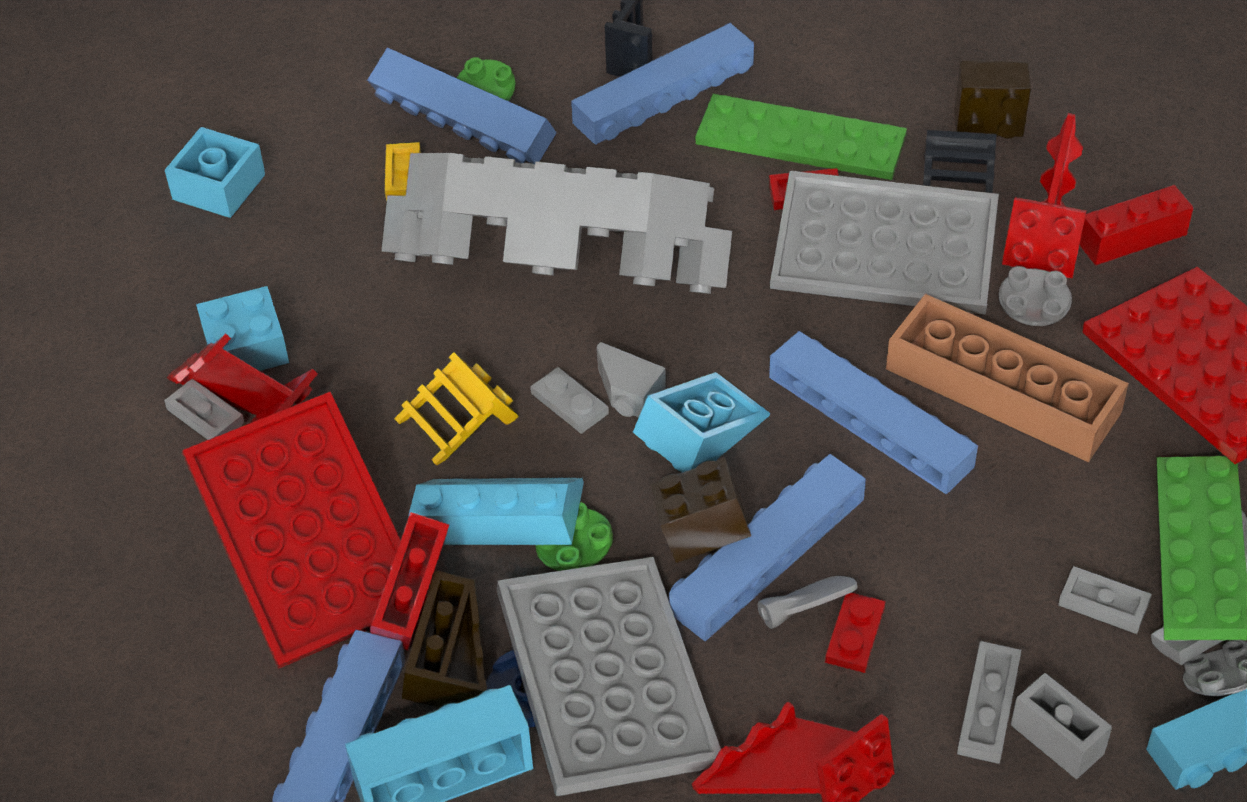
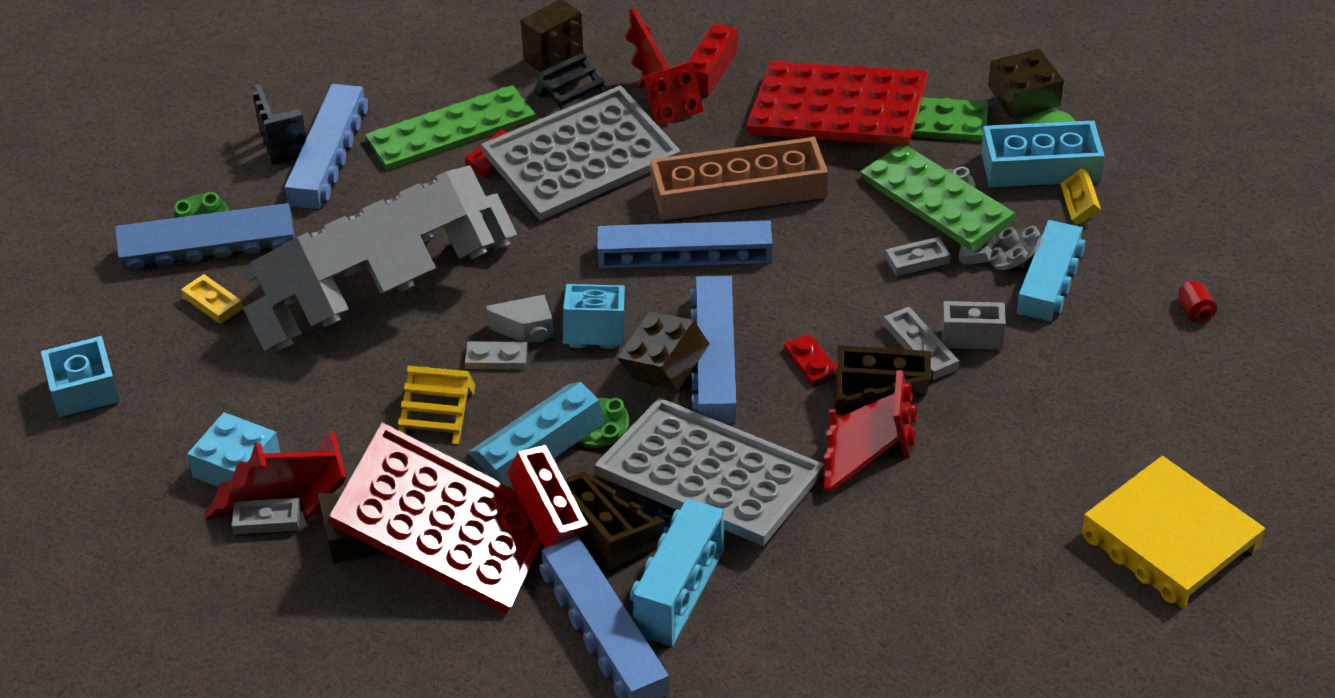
camera: 45 degrees left, 5 degrees down
light grey piece [758,576,858,629] -> none
light grey dish [999,266,1072,326] -> none
none -> dark brown wedge [834,345,931,415]

